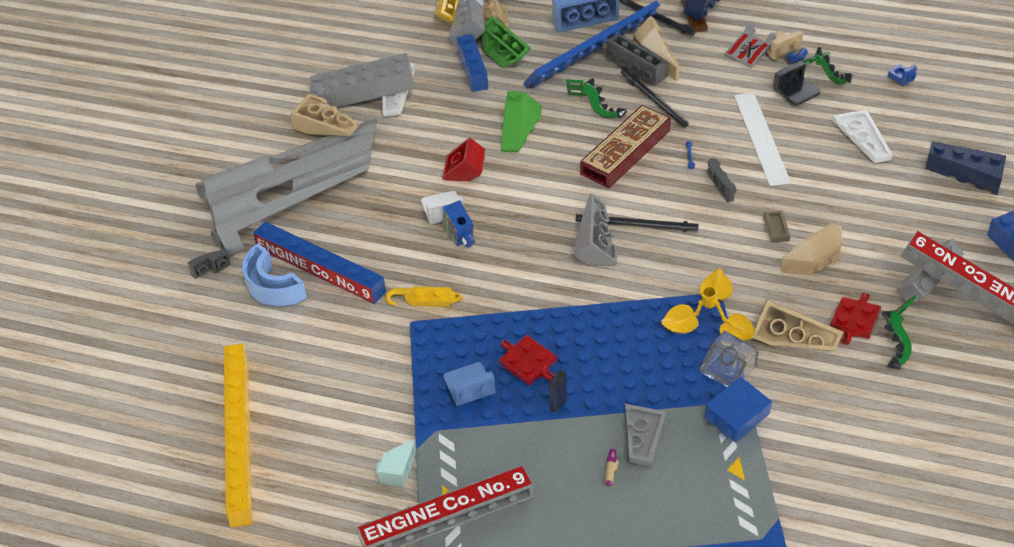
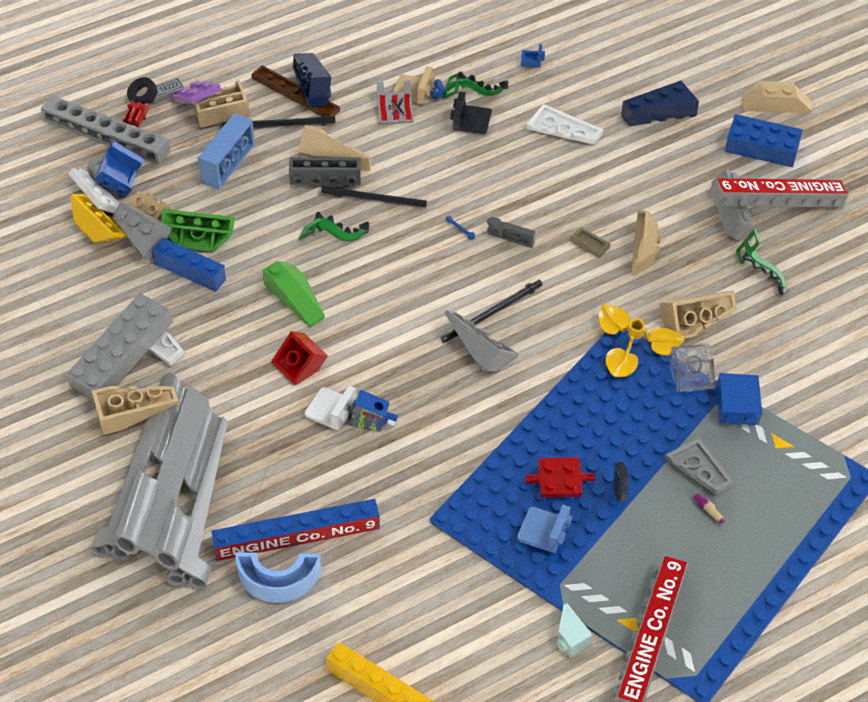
camera: 50 degrees left, 5 degrees up
dark grey slope [187,250,231,279] -> none
yellow plate [385,286,463,307] -> none
blue plate [523,0,660,88] -> none
brick [580,105,671,189] -> none
white sticker [734,93,791,186] -> none
red plate [830,292,881,345] -> none

